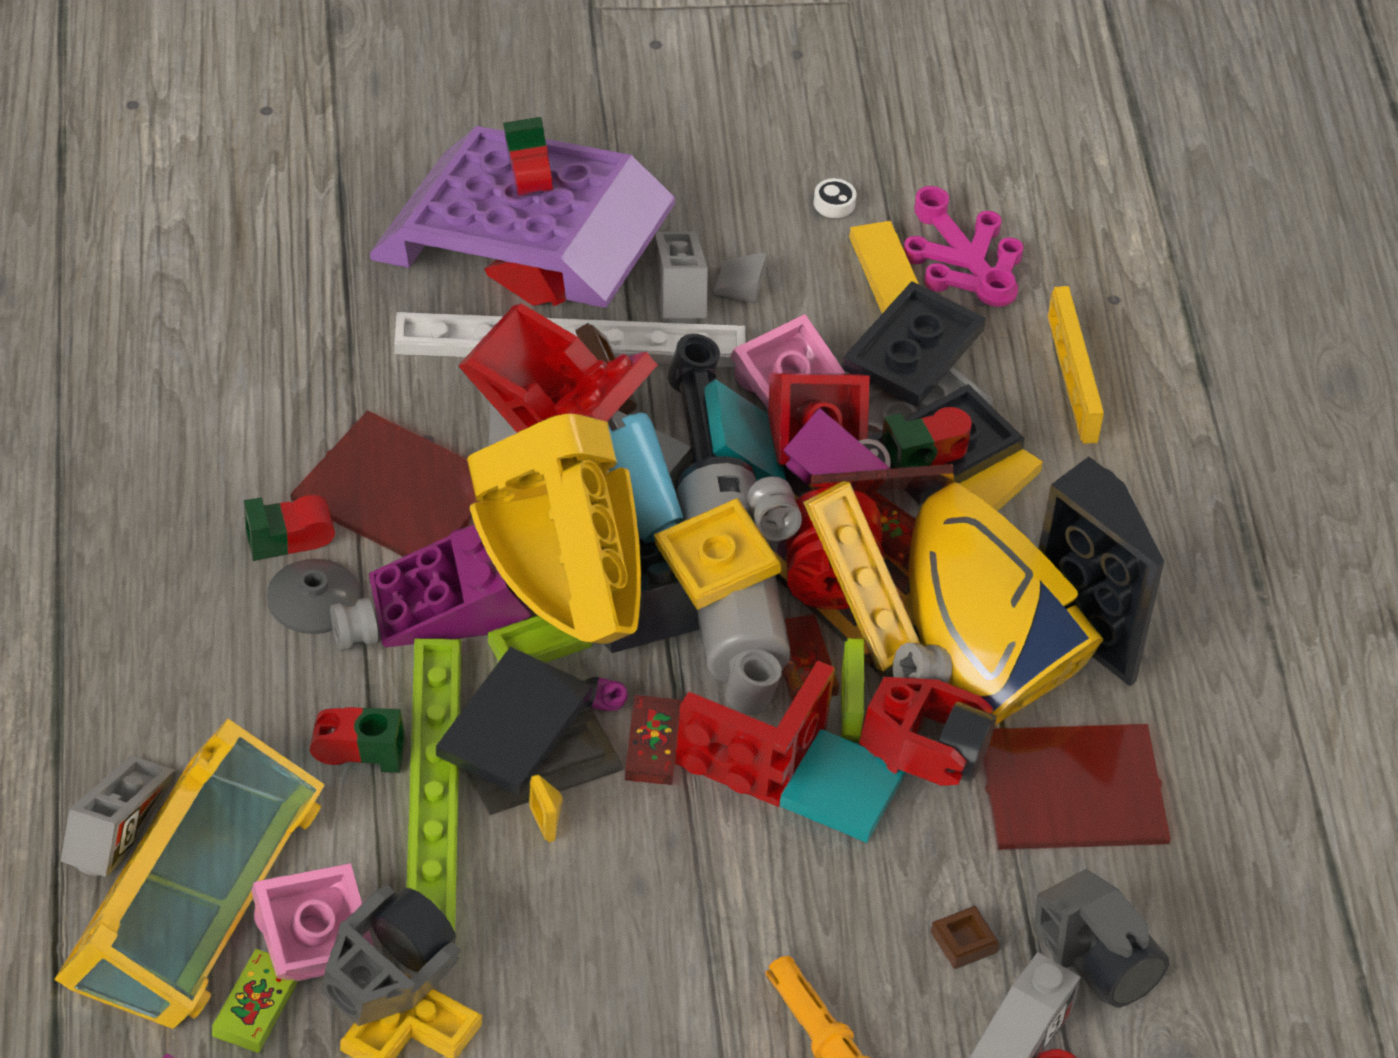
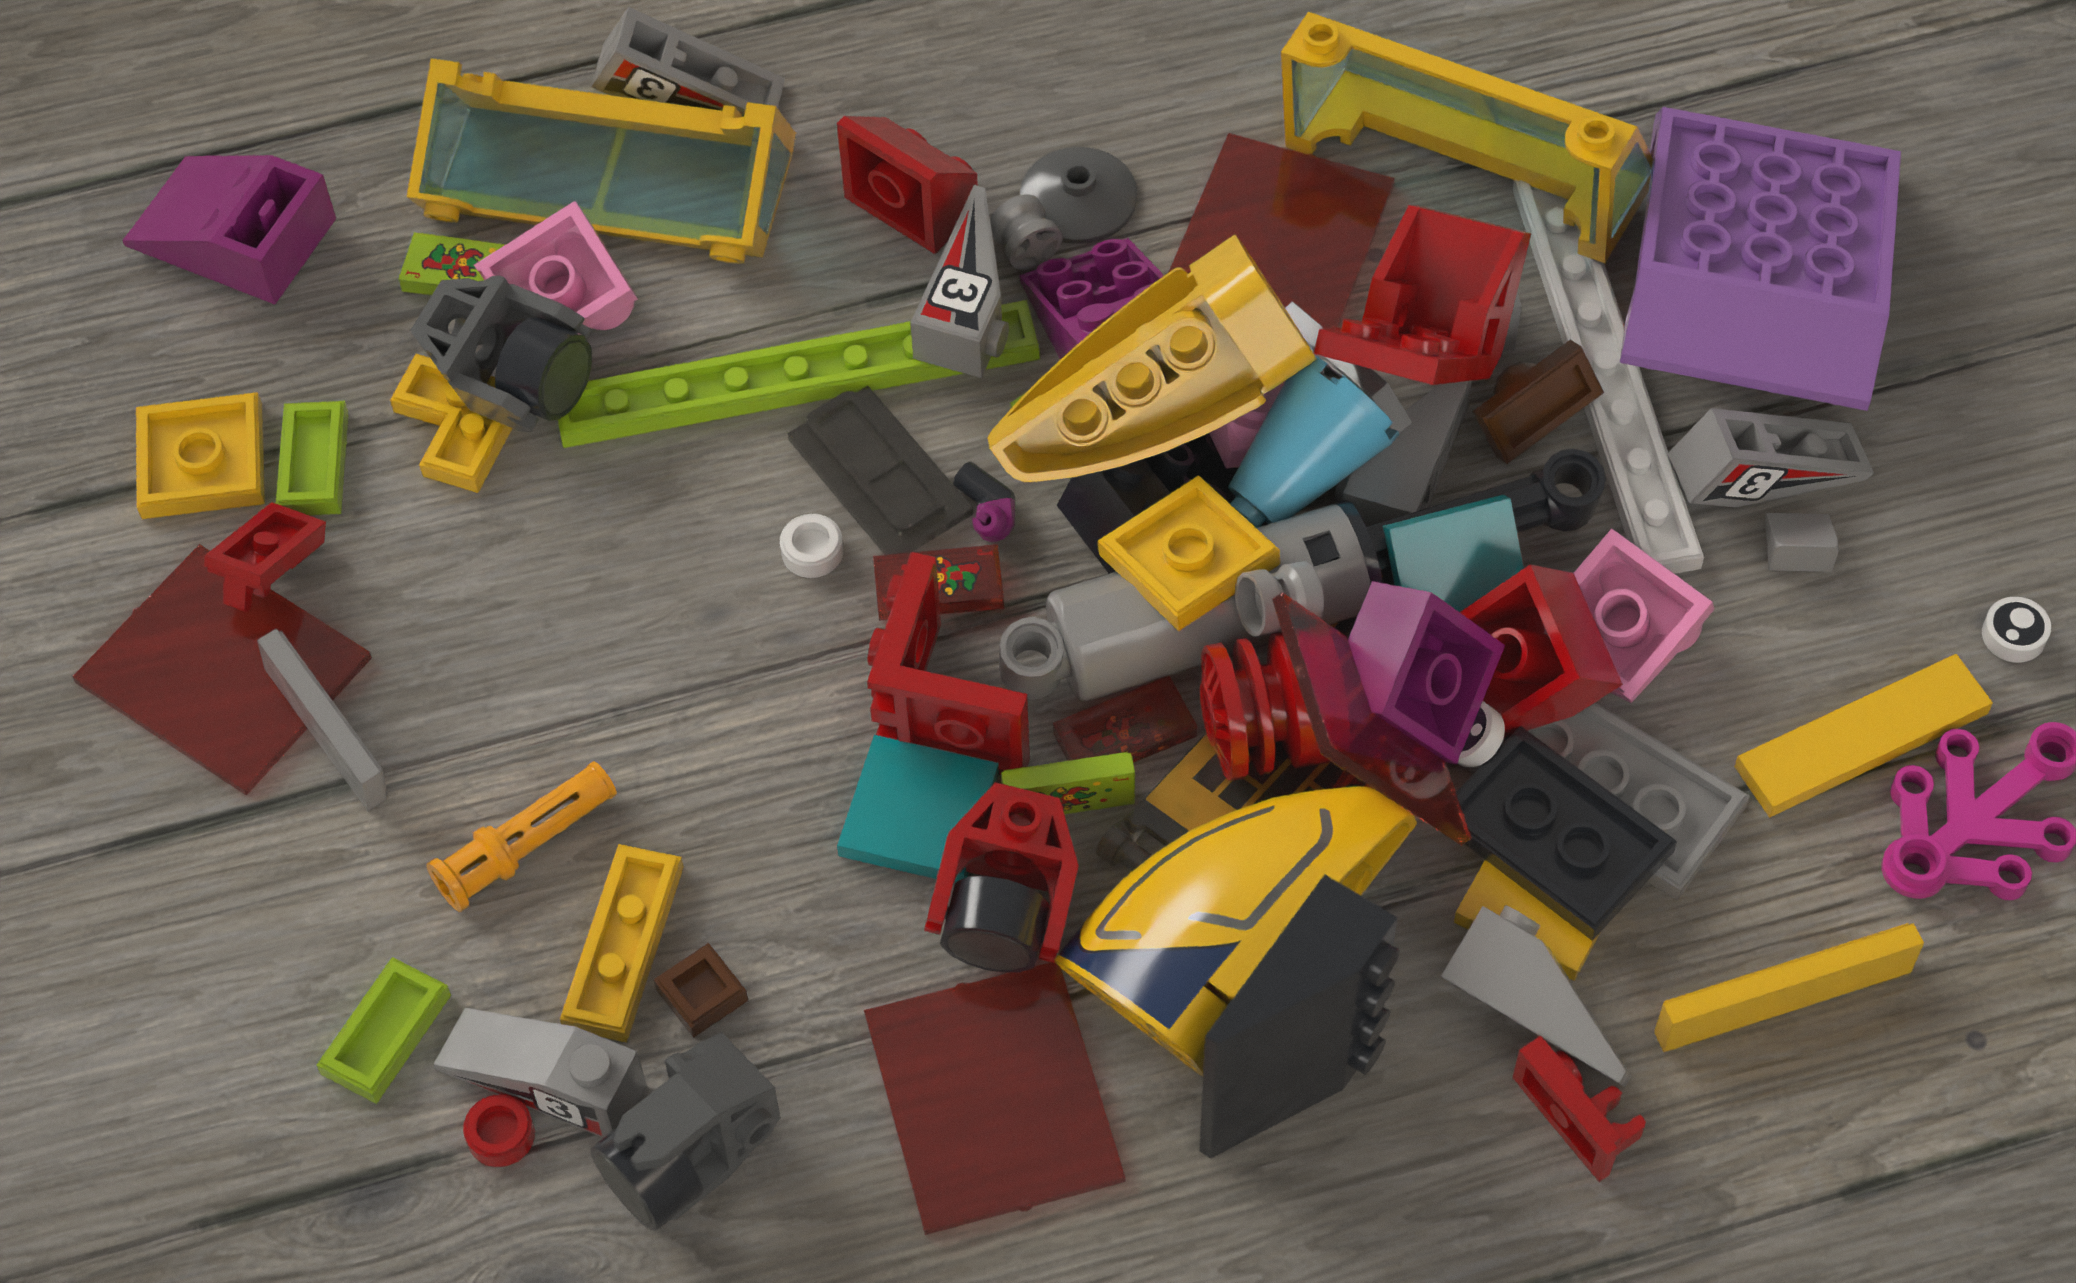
camera: 85 degrees right, 10 degrees up
leg [244,495,335,561] -> none
leg [309,707,406,773] -> none
black tile [436,646,593,796] -> none
leg [503,117,553,196] -> none
yellow slope [529,775,563,843] -> none
yellow tile [803,481,920,671] -> none
black plate [842,281,986,407] -> none
leg [881,407,972,476] -> none
light grey wheel [893,642,952,683] -> none
none -> yellow tile [560,844,684,1043]
none -> white tile [780,514,844,578]
none -> red slope [837,116,978,254]
none -> light grey slope [911,185,1009,378]
none -> yellow windscreen [1281,12,1653,264]
none -> light grey slope [1441,905,1632,1087]
none -> red plate [1513,1035,1646,1182]

